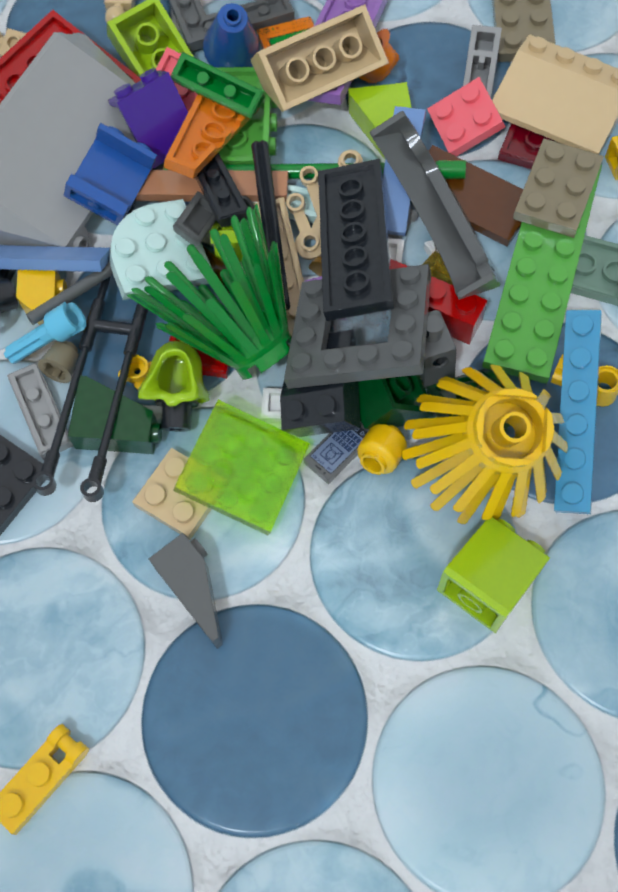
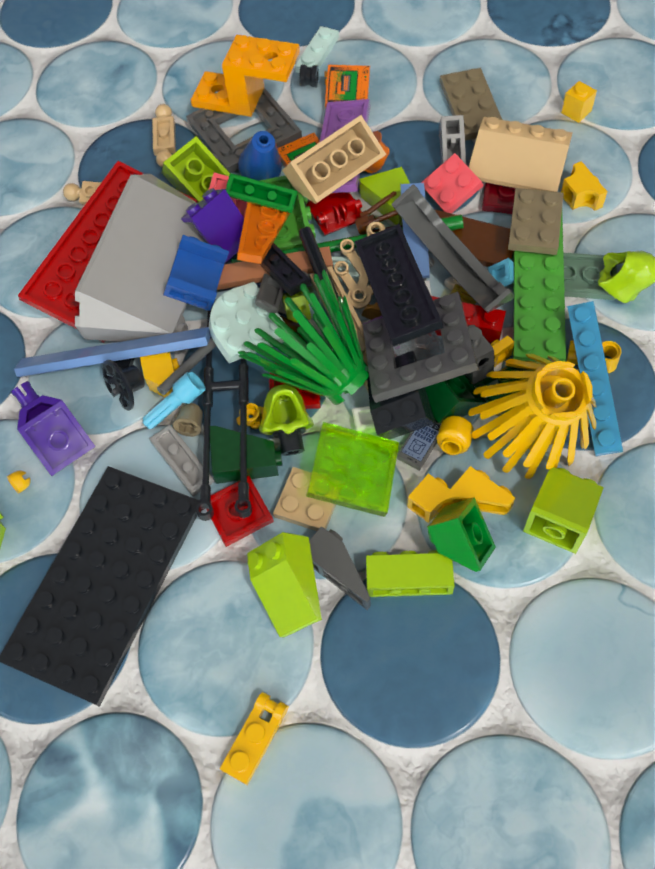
camera: 10 degrees left, 5 degrees down
none -> red tile [206,476,274,547]
none -> lime slope [247,532,322,638]
none -> red hinge [306,192,362,236]
none -> reddish brown plant [355,191,403,235]
none -> lime brick [366,550,455,597]
none -> yellow arch [407,466,515,523]
none -> green slope [427,497,496,572]
none -> medium azure plate [488,258,514,287]
none -> yellow plate [491,335,514,367]

